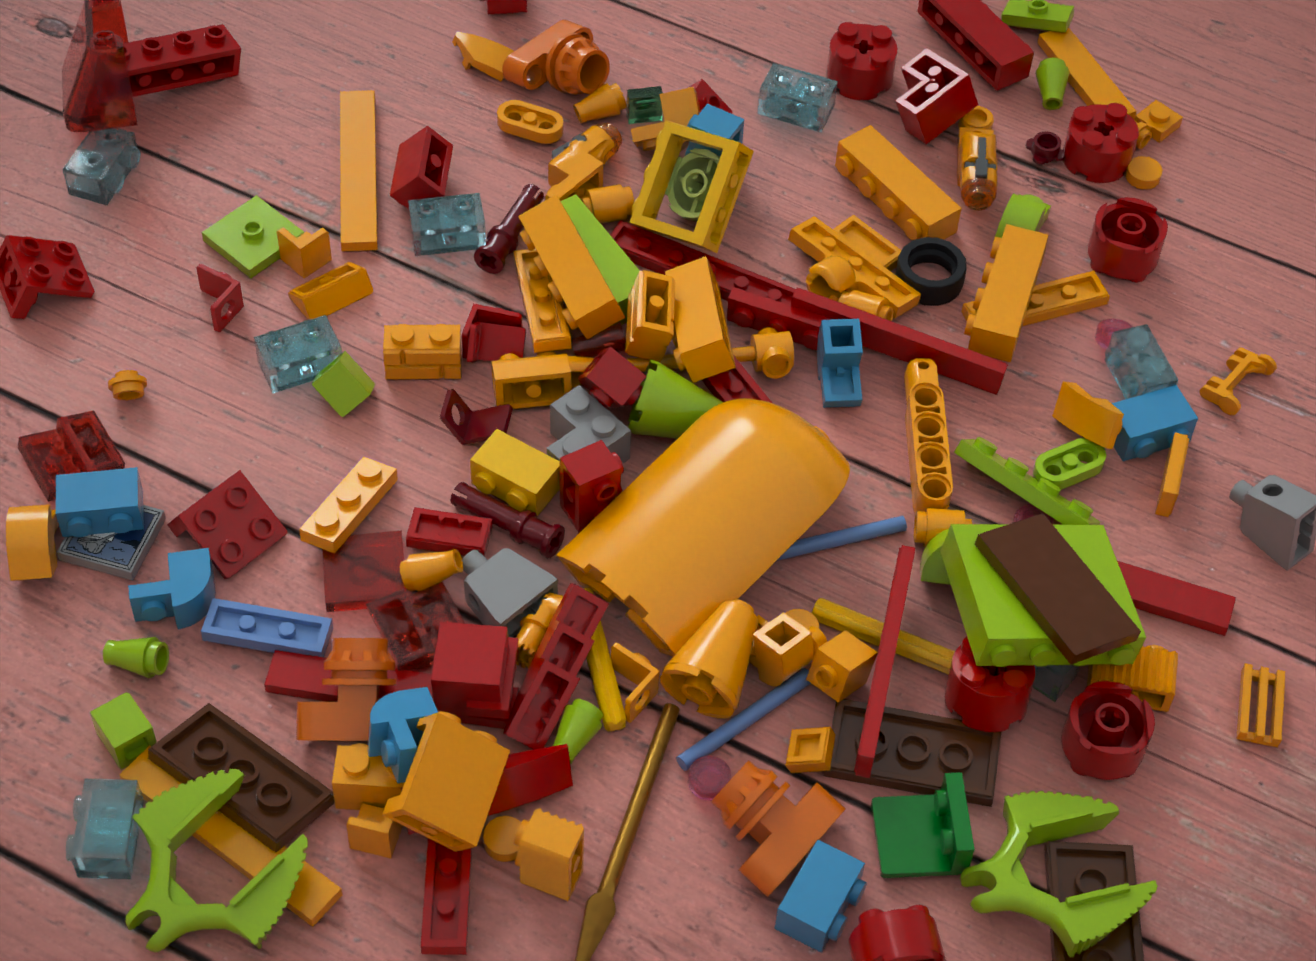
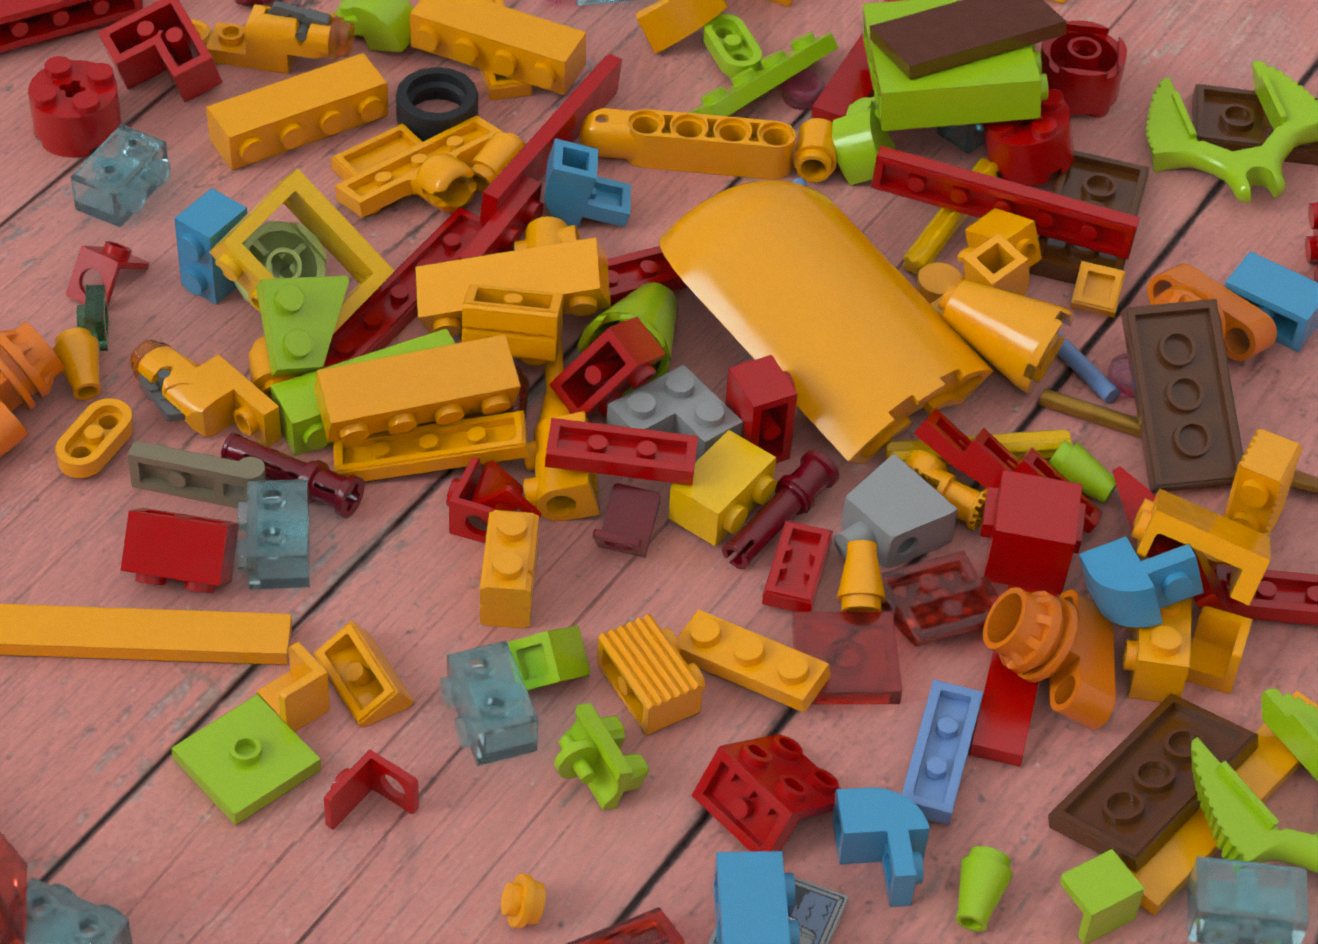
camera: 85 degrees left, 5 degrees down
light orange bracket [611,642,660,723] -> none
light orange brick [631,87,700,151] -> none
green bracket [871,772,975,878] -> none
none -> dark tan plate [128,440,268,511]
none -> lime wing [256,275,349,376]
none -> red plate [545,418,698,485]
none -> lime hips [554,703,649,810]
none -> light orange brick [597,613,706,735]
none -> reddish brown tile [1121,299,1244,493]

